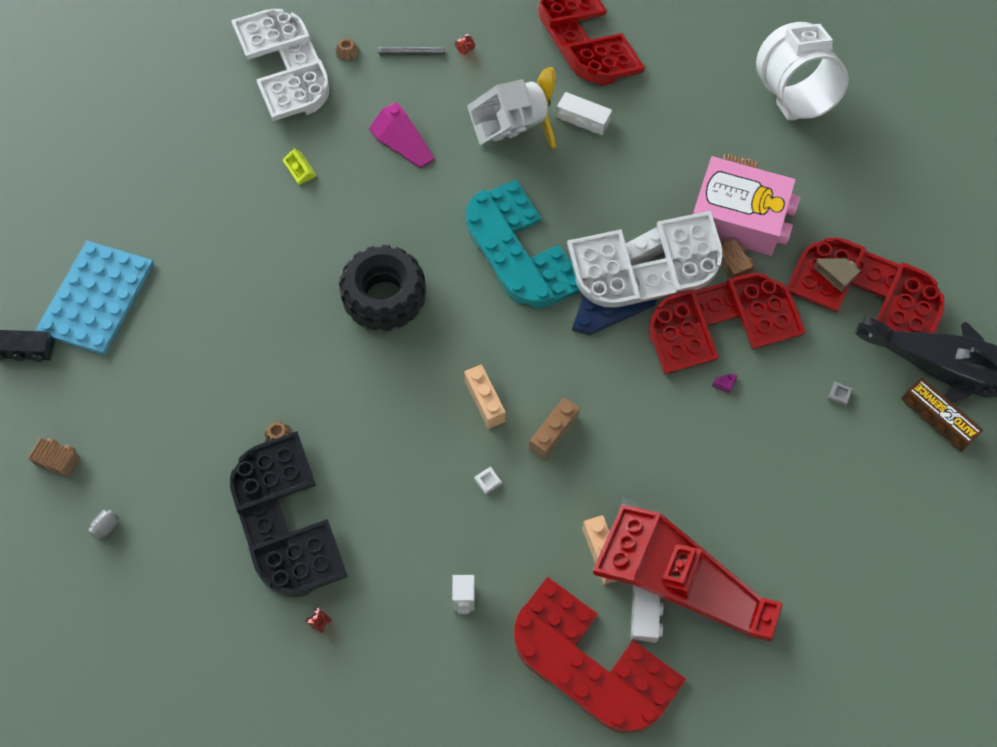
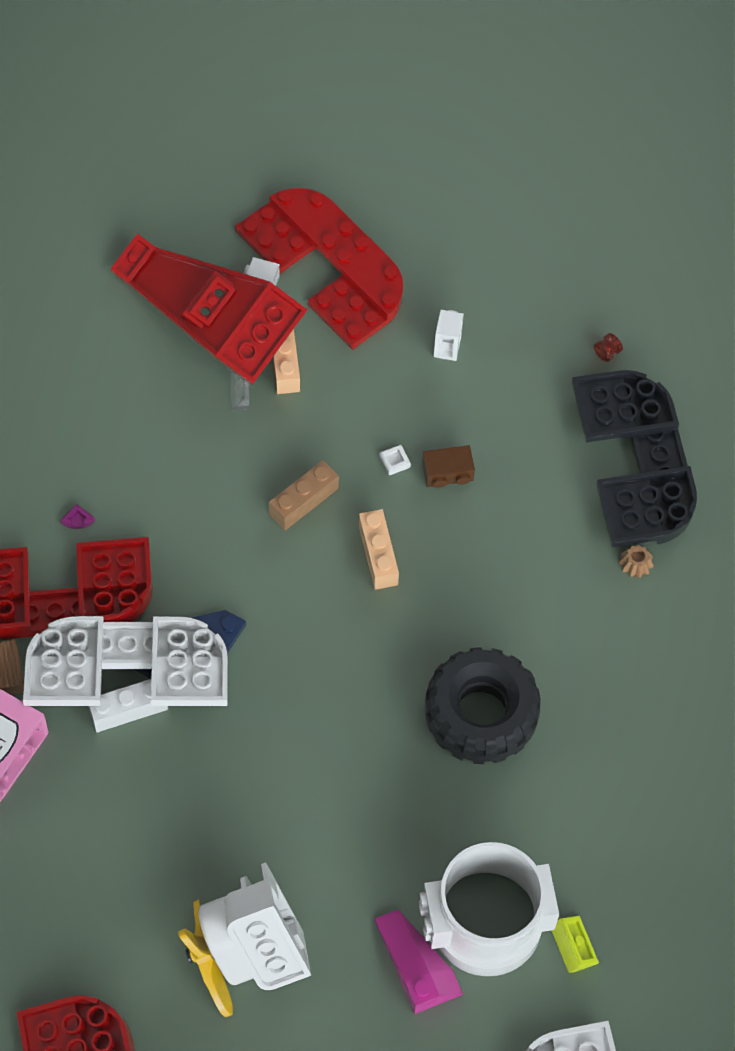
camera: 170 degrees left, 0 degrees up
teal plate [466,179,581,308] -> none
white brick [556,92,612,135] -> none
none -> white cylinder [419,842,559,976]
none -> reddish brown brick [422,445,475,488]

